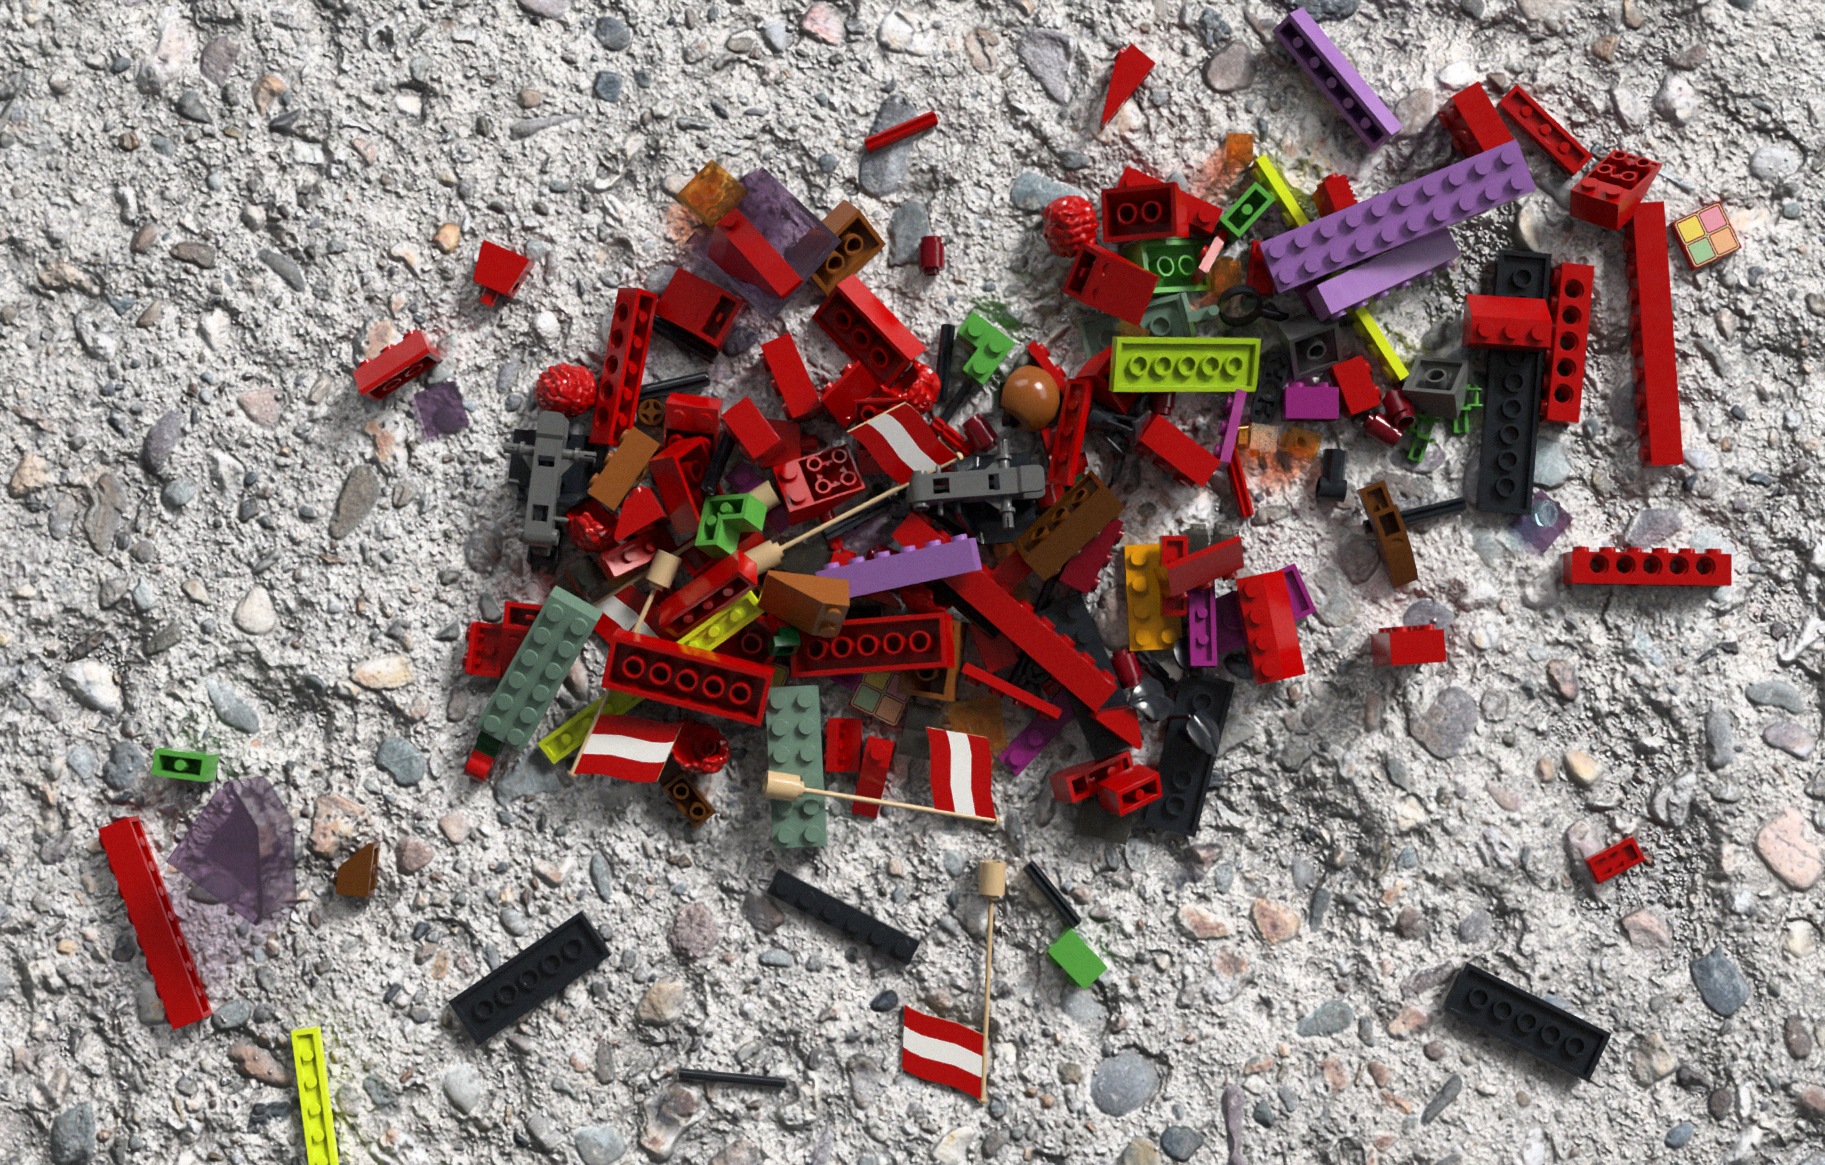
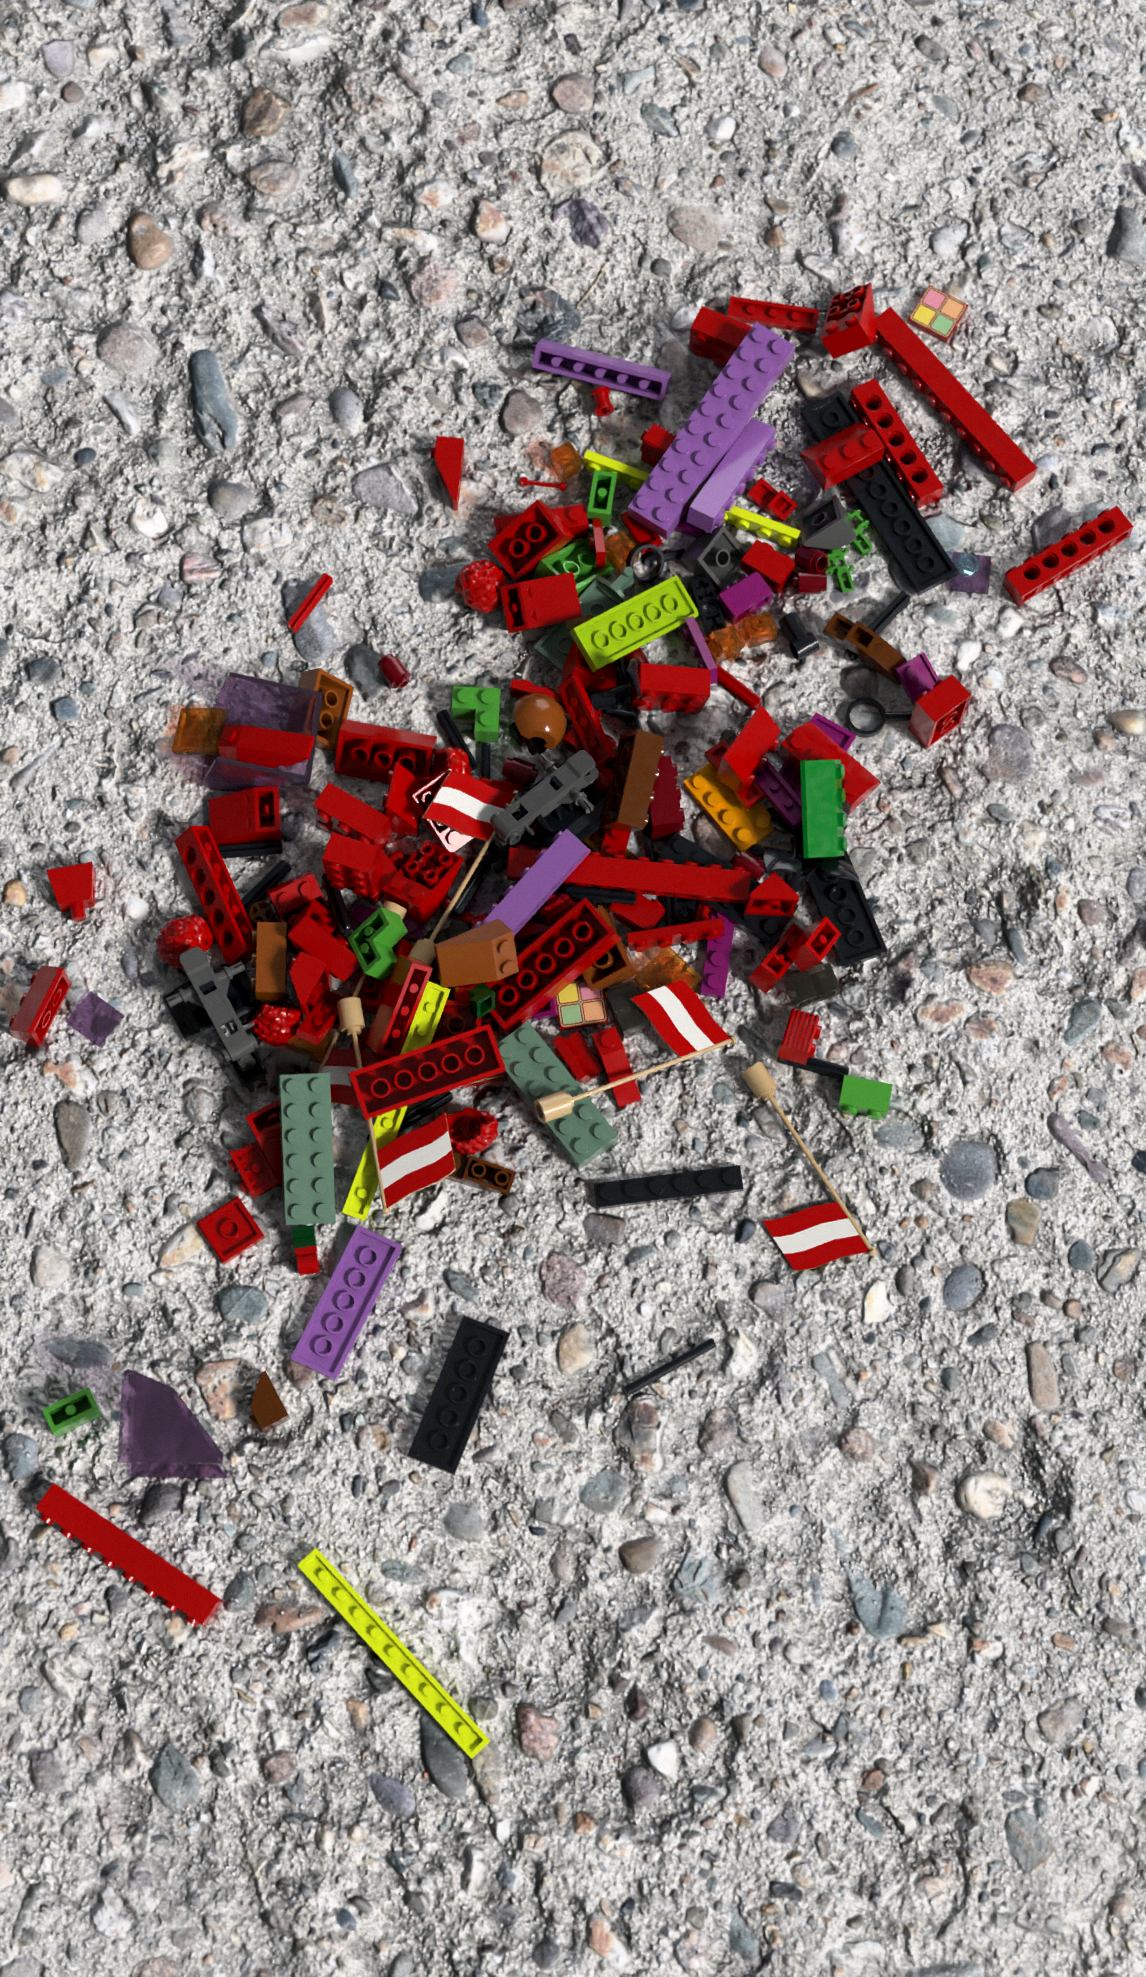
camera: 35 degrees left, 15 degrees down
none -> red tile [196,1196,265,1265]
none -> medium lavender plate [290,1225,403,1381]
none -> red hinge [519,477,567,491]
none -> red bush [590,386,614,417]
none -> red slope [746,477,798,522]
none -> red brick [778,1008,822,1065]
none -> green slope [800,759,847,858]
none -> black piece [845,697,912,738]
none -> magenta plate [894,652,939,706]

